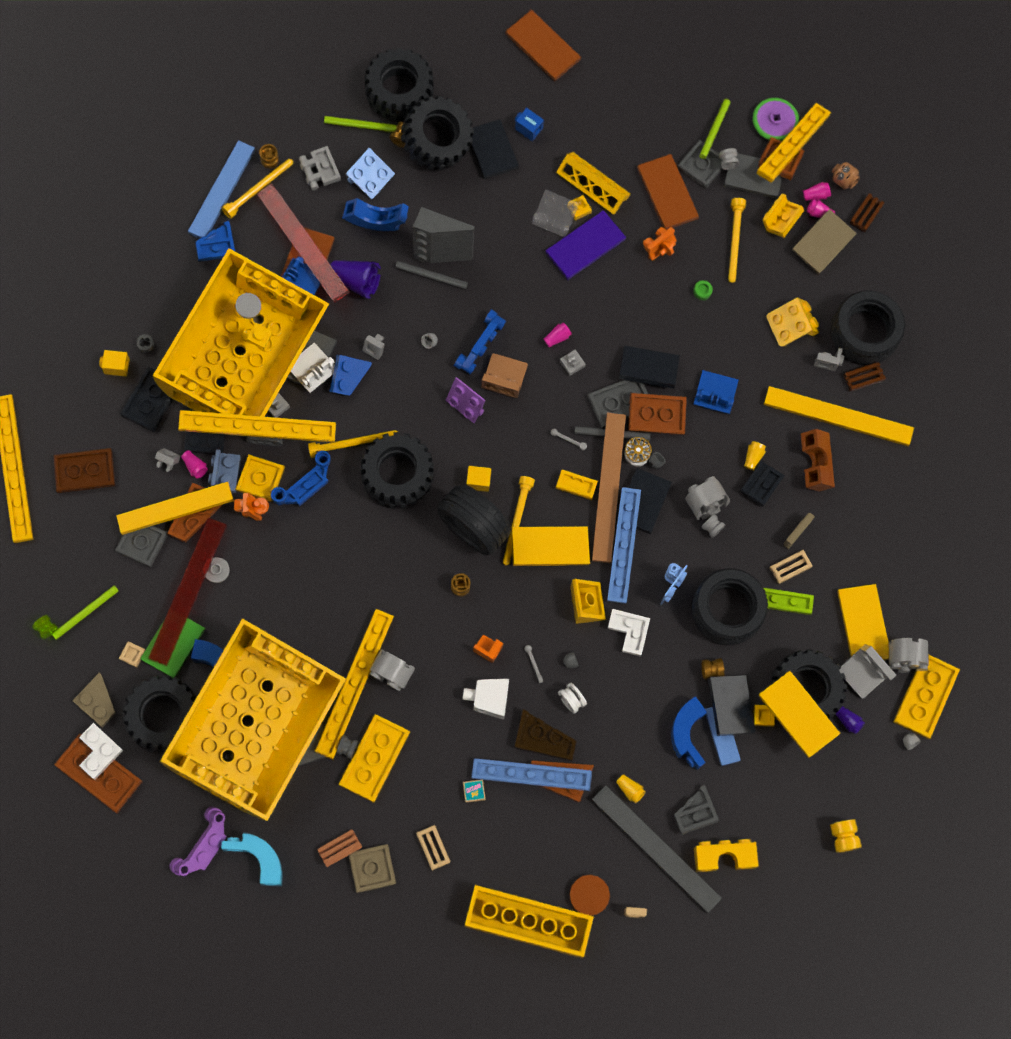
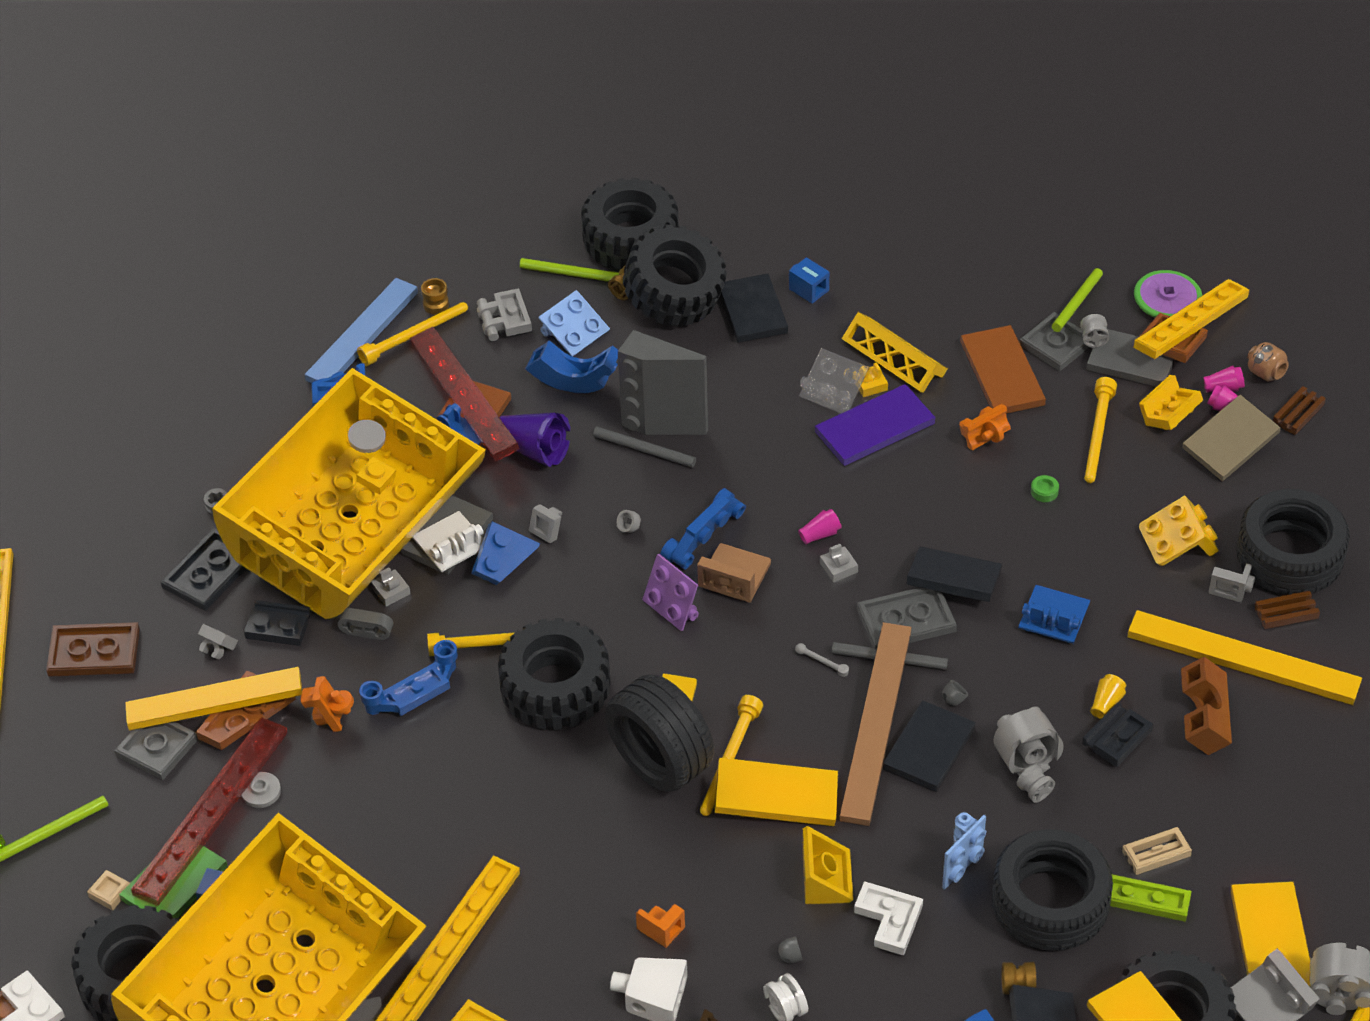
camera: 15 degrees right, 25 degrees down
dark tan wing [73,673,116,728] -> none
yellow brick [99,350,130,377] -> none
yellow tile [178,410,336,443] -> none
dark pink cone [181,451,208,479] -> none
sand blue bracket [208,449,241,493] -> none
yellow tile [236,454,285,502] -> none
light grey brick [370,649,415,691] -> none
pearl gold wheel [451,573,470,597] -> none
dark orange tile [506,10,581,81] -> none
light grey hinge [524,645,543,683] -> none
yellow plate [556,470,598,500] -> none
medium blue plate [607,487,641,604] -> none
white wheel [624,437,652,467] -> none
dark orange tile [628,393,687,435] -> none
dark tan tile [783,513,815,550] -> none

